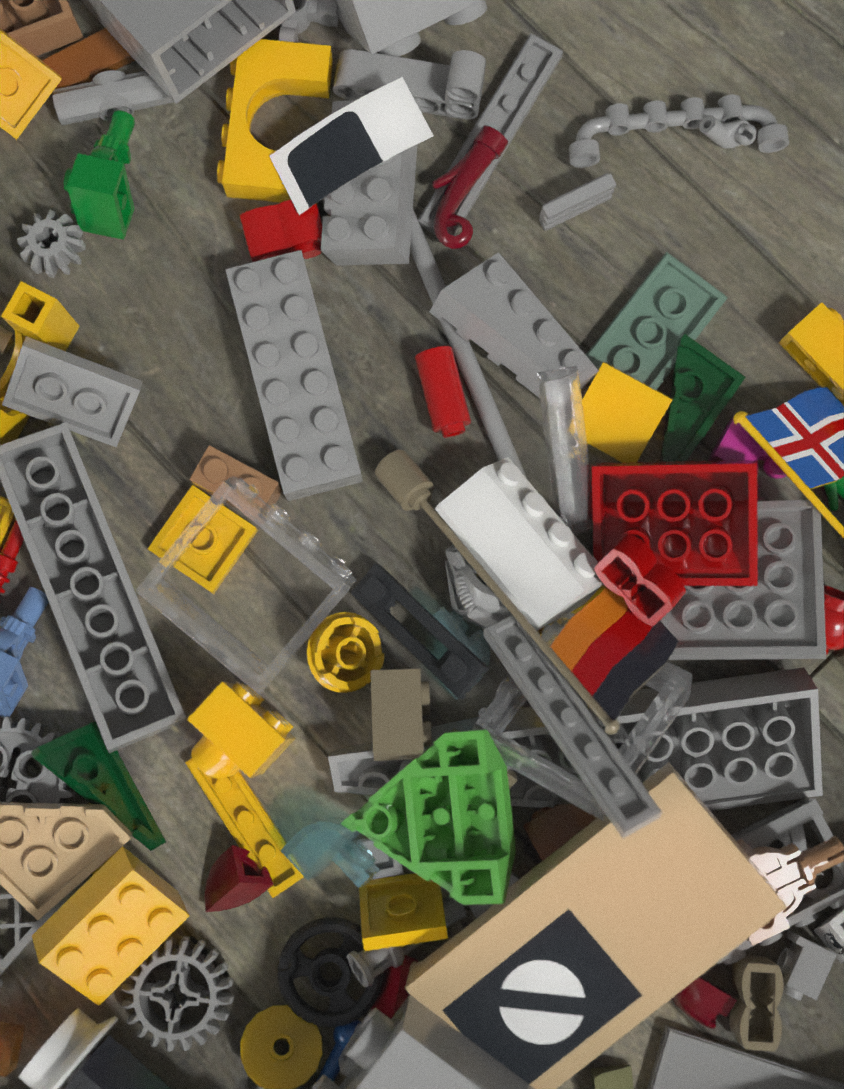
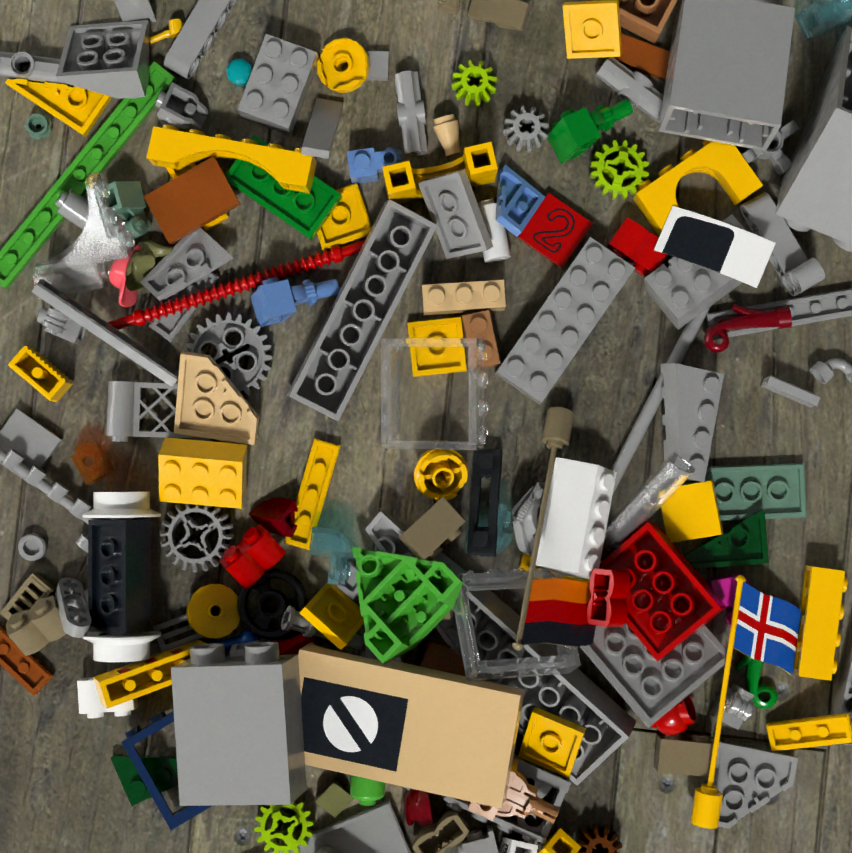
camera: 50 degrees right, 5 degrees up
dark green wing [31,721,166,851] -> none
yellow piece [187,681,296,779] -> none
red brick [415,346,471,438] -> none
light grey tile [484,615,662,839] -> none
none -> red brick [219,524,286,589]
none -> bright green head [350,775,385,806]
none -> tan brick [422,280,506,316]
none -> white brick [478,199,511,263]
none -> medium blue wing [496,164,545,237]
none -> red tile [518,193,593,269]
none -> yellow tile [518,707,587,778]
none -> lime gear [590,140,649,200]

